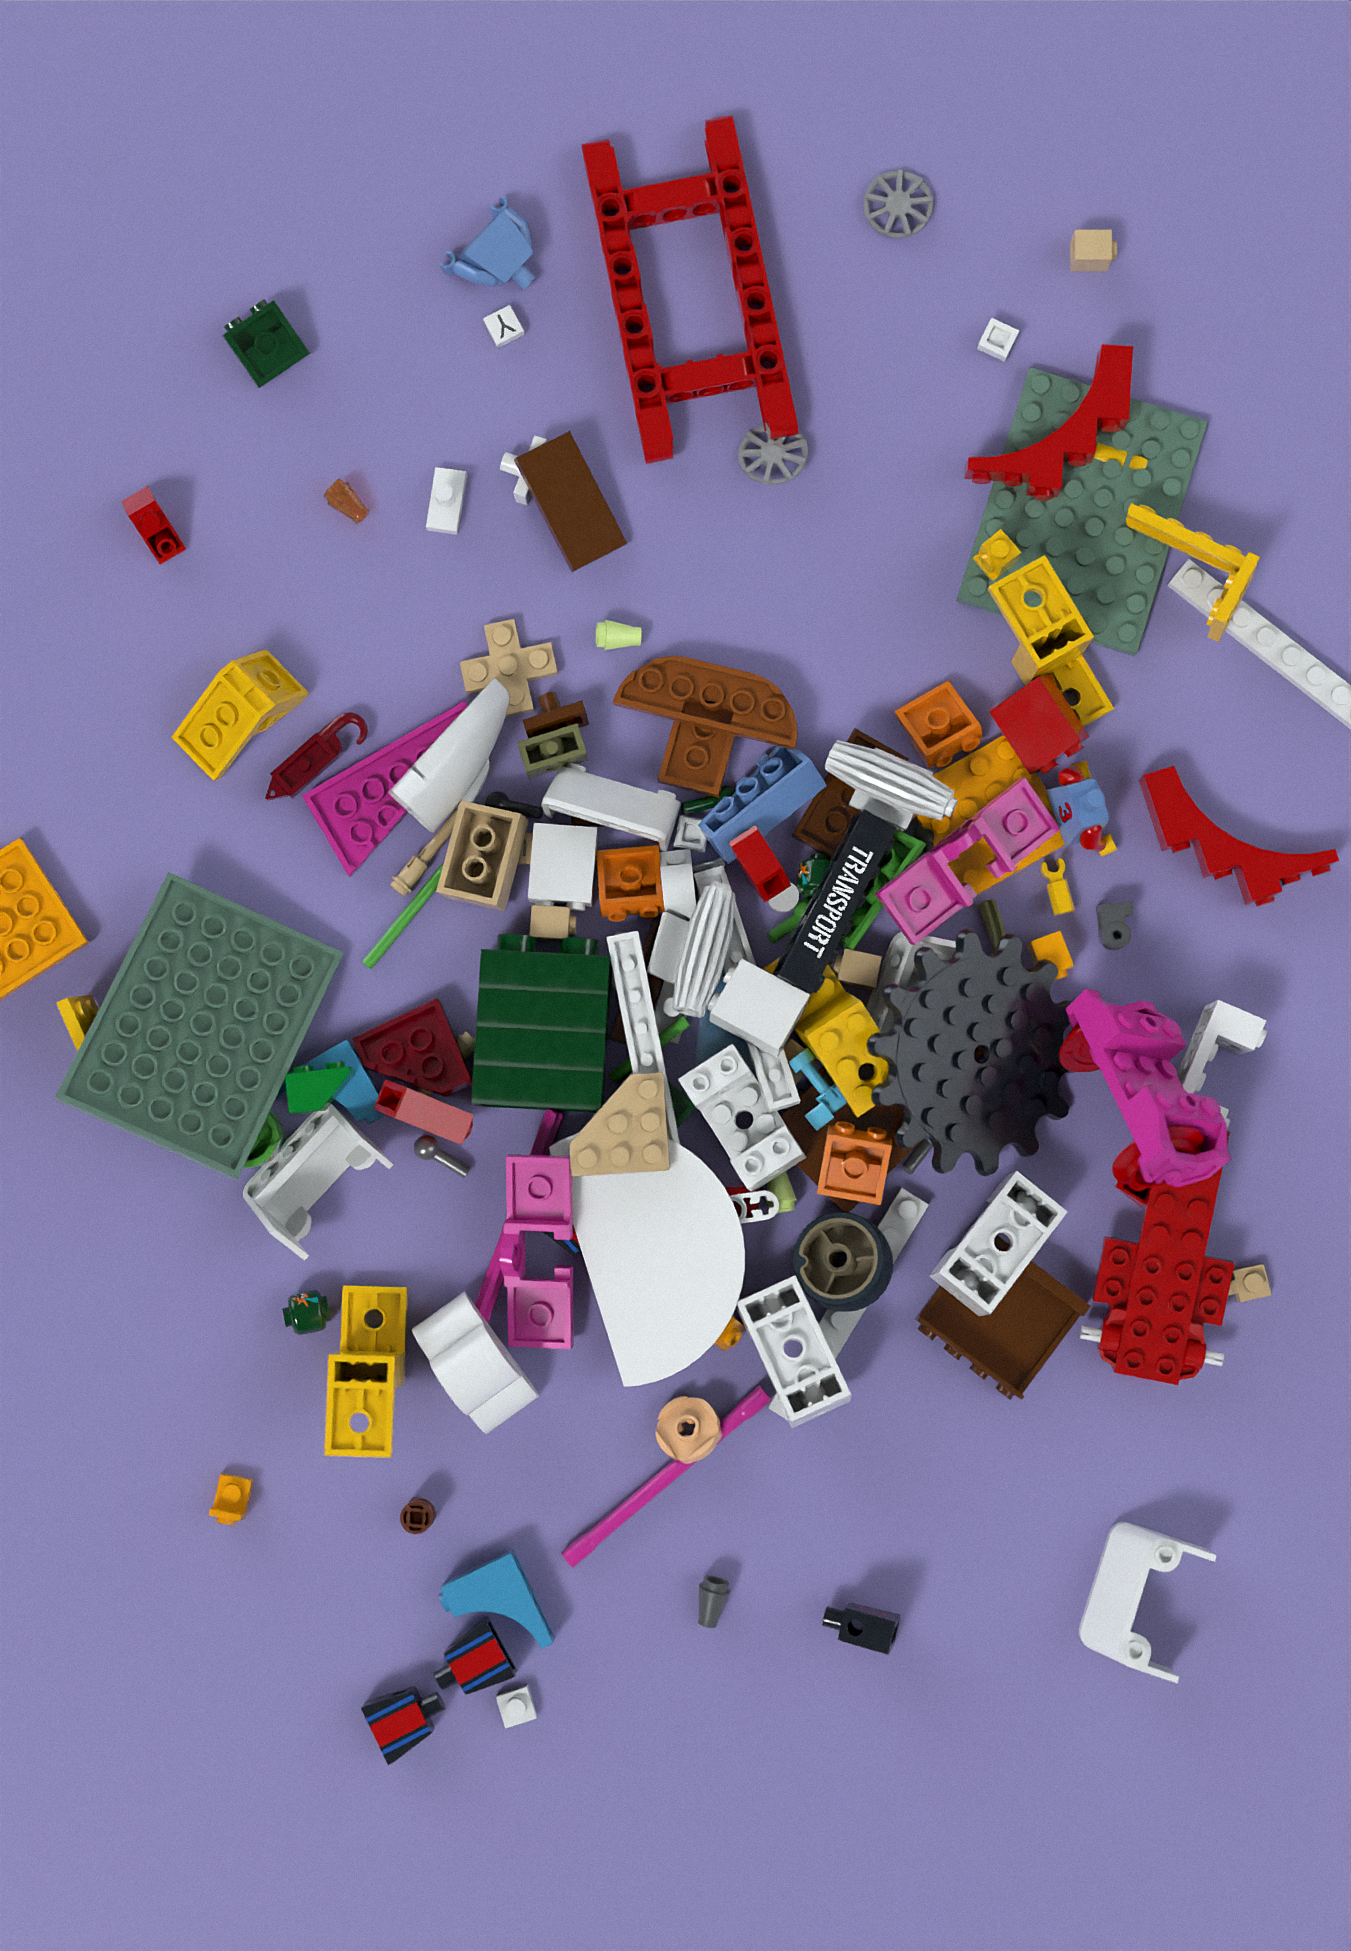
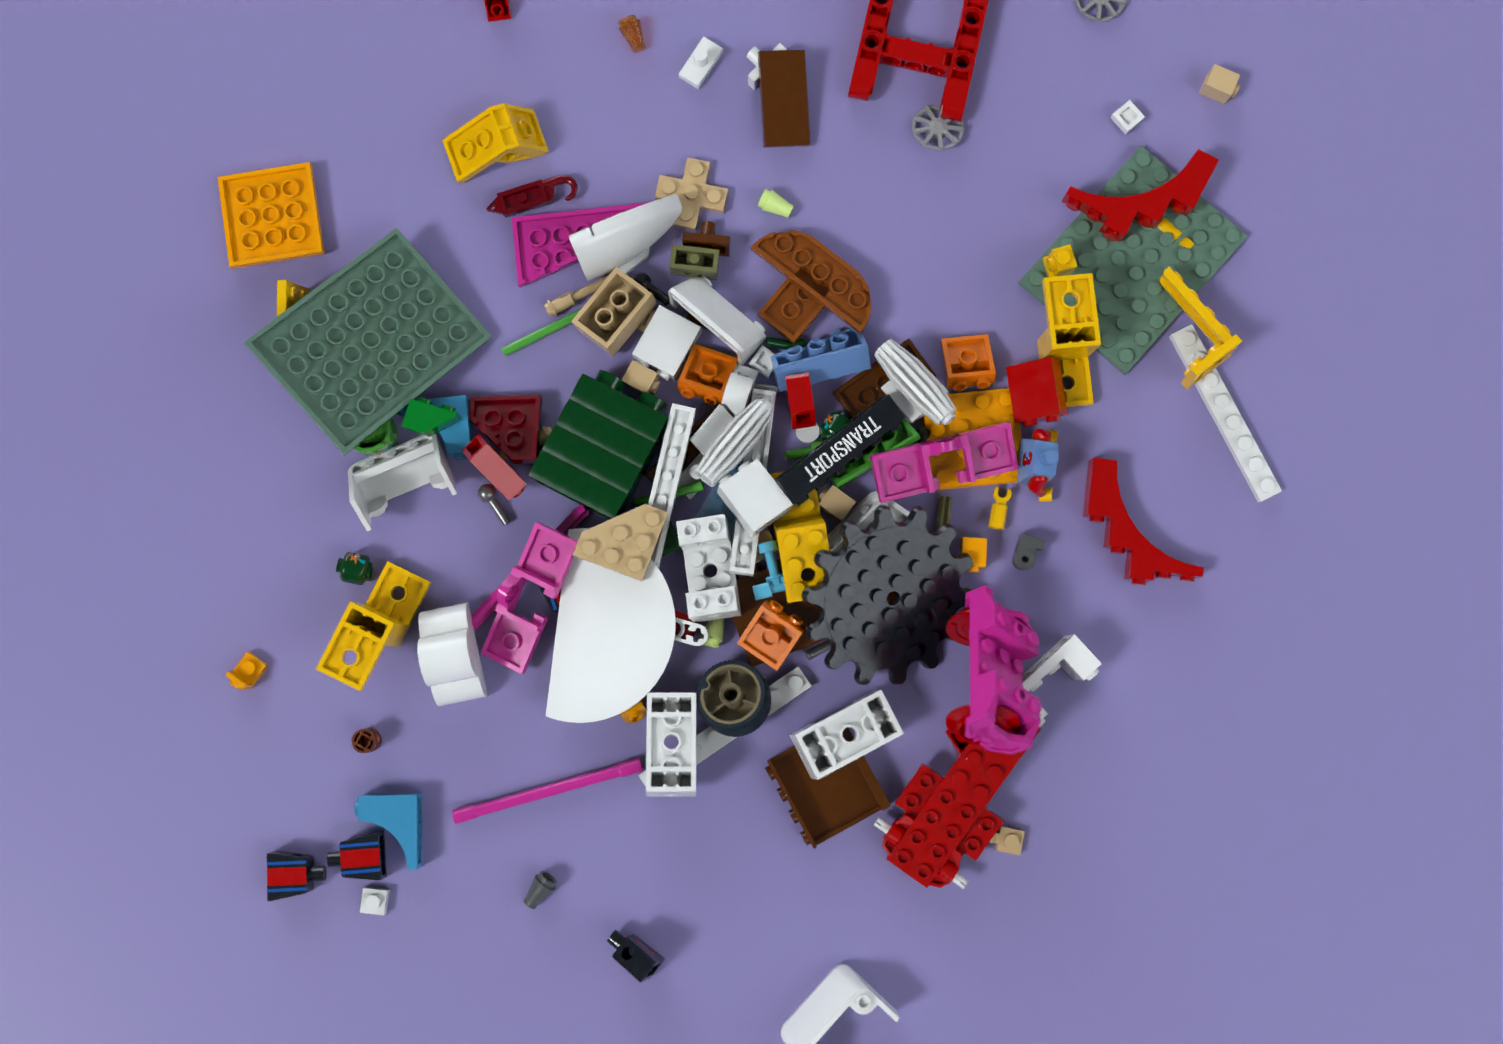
camera: 20 degrees right, 0 degrees up
light nougat plate [656,1396,722,1464] -> none

